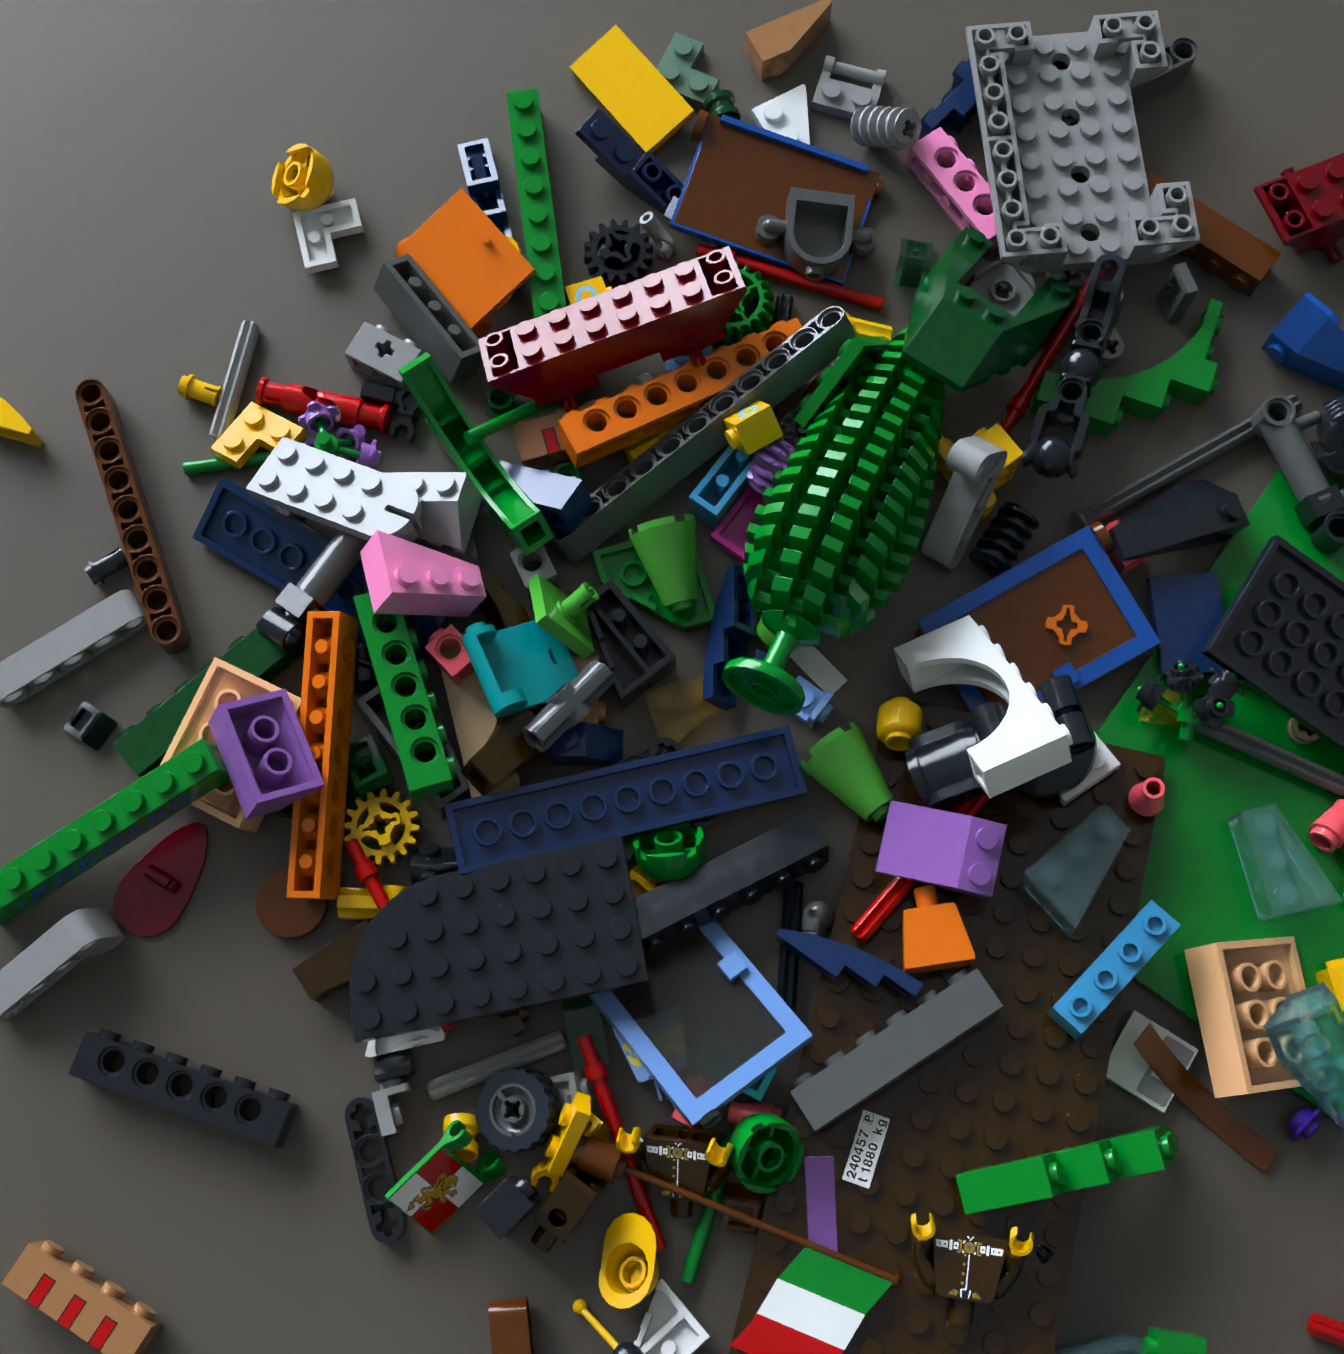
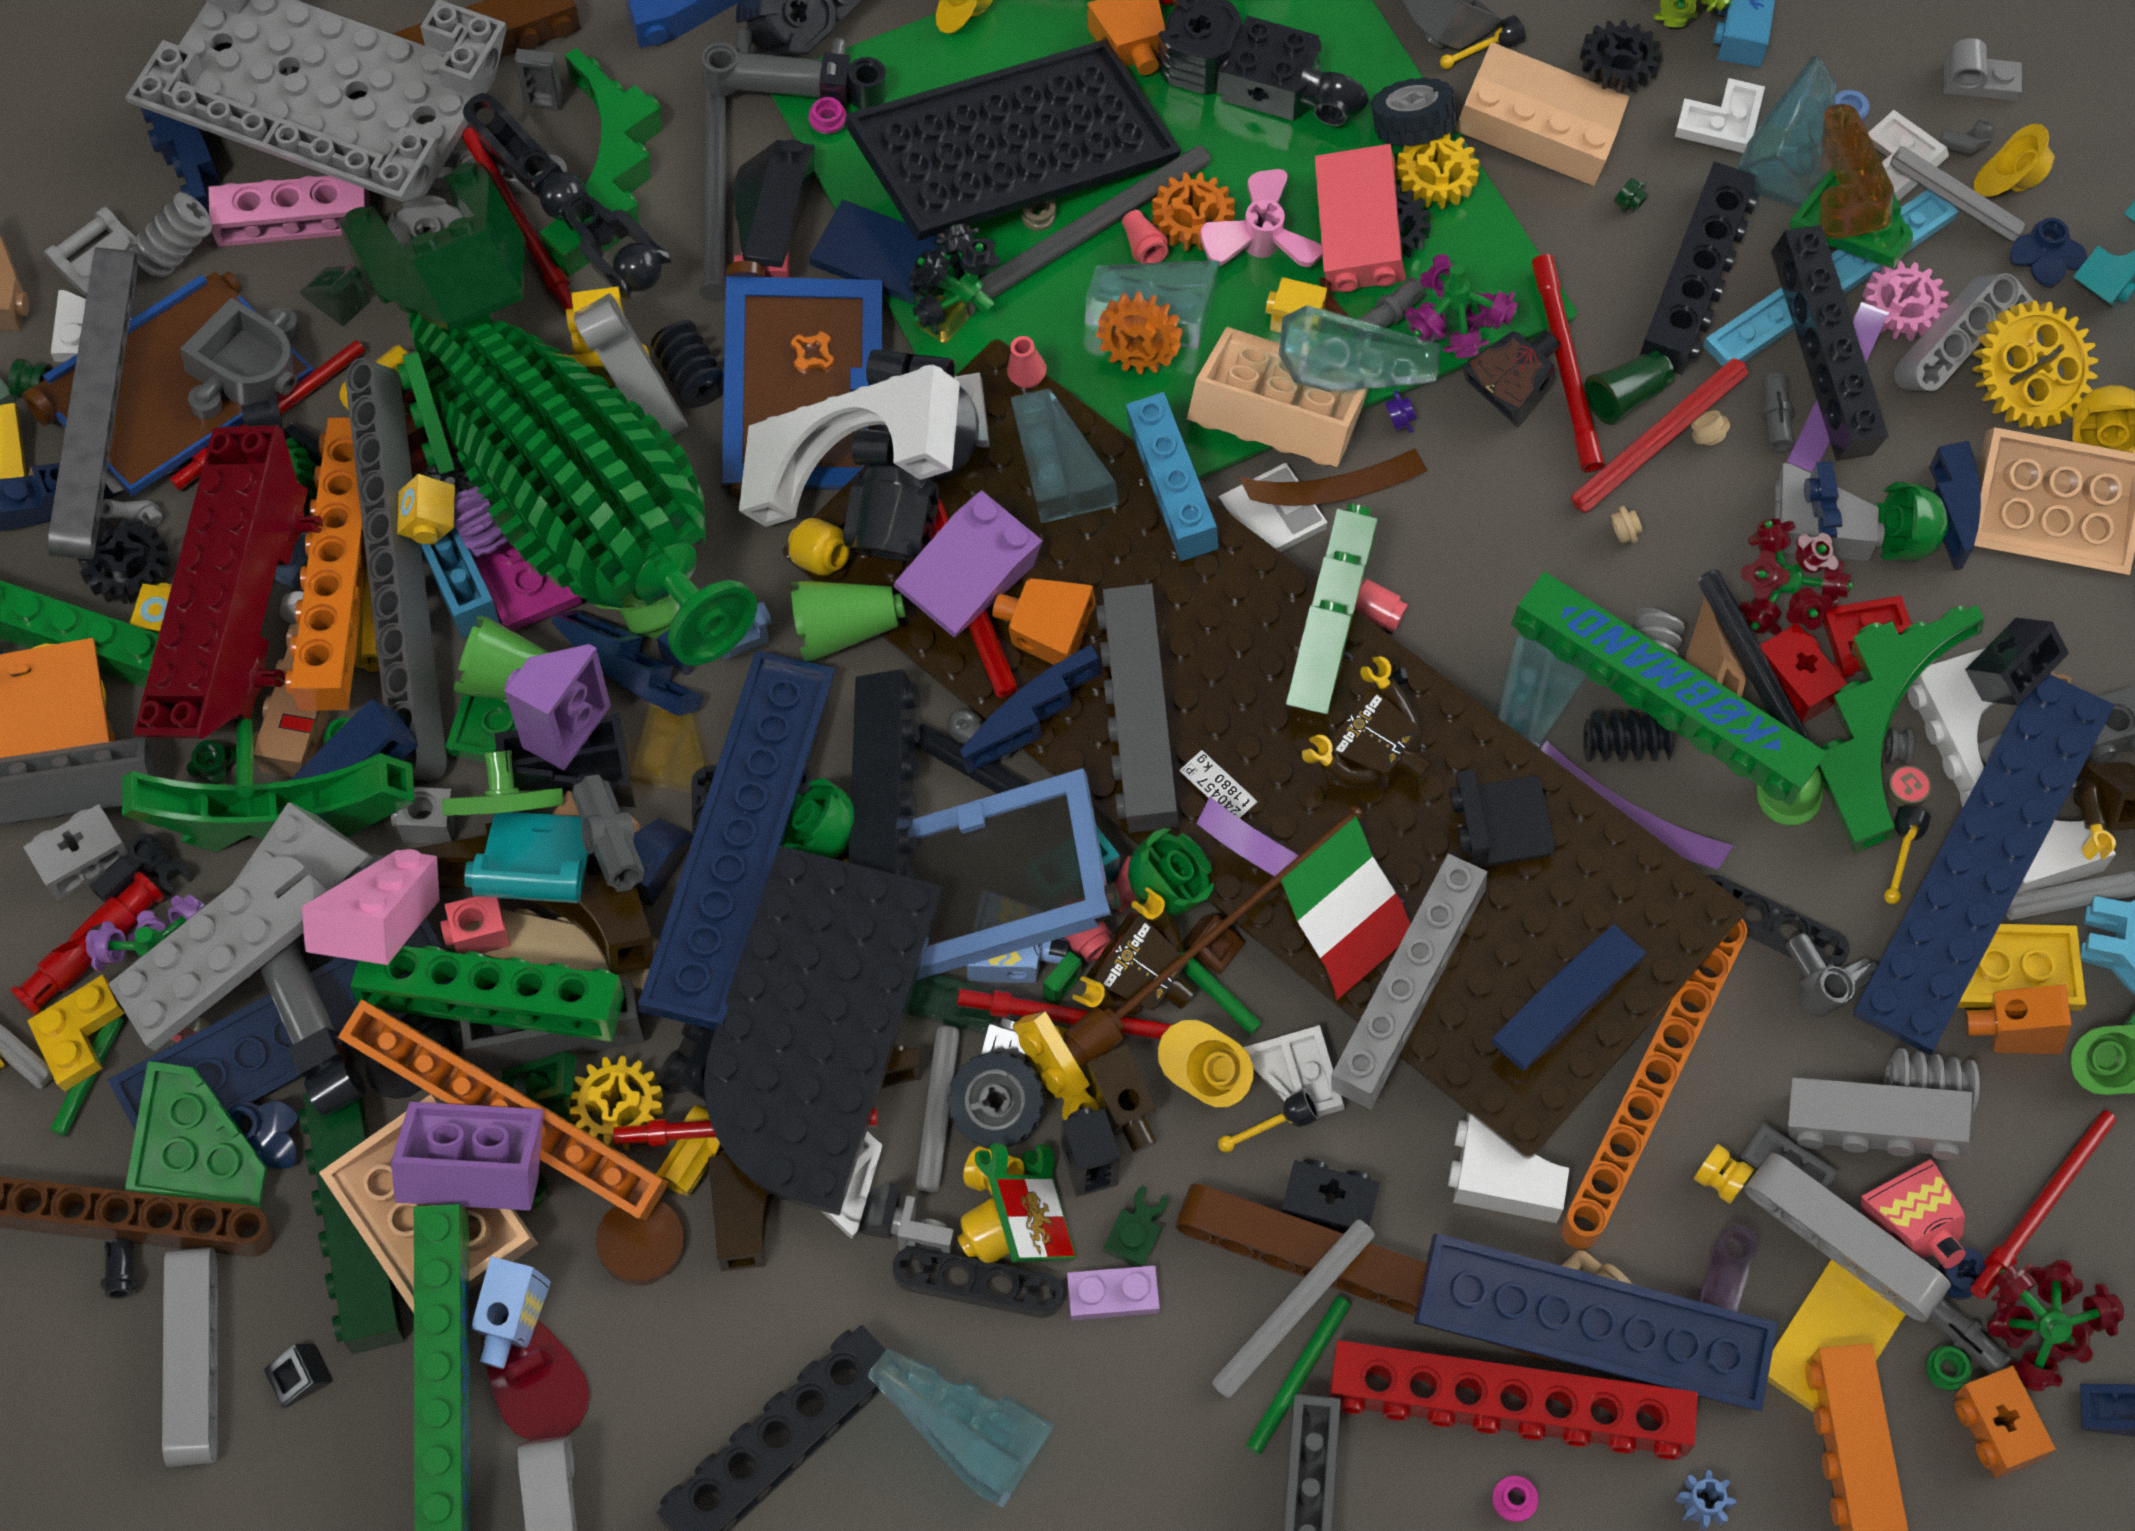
camera: 65 degrees left, 10 degrees down
none -> flat silver beam [48,247,138,559]
none -> green plate [125,1061,268,1210]
none -> dark blue plate [227,1101,299,1169]
none -> black piece [241,394,284,433]
none -> light blue torso [472,1256,551,1369]
none -> medium lavender slope [505,644,611,770]
none -> dark pink plate [809,97,846,134]
none -> clear light blue wedge [868,1348,1055,1508]
none -> yellow head [957,1198,1010,1263]
none -> green tile [1043,951,1082,1005]
none -> lavender plate [1067,1266,1160,1321]
none -> orange gear [1096,292,1183,374]
none -> dark green plate [1103,1185,1168,1267]
none -> coral brick [1355,579,1408,633]

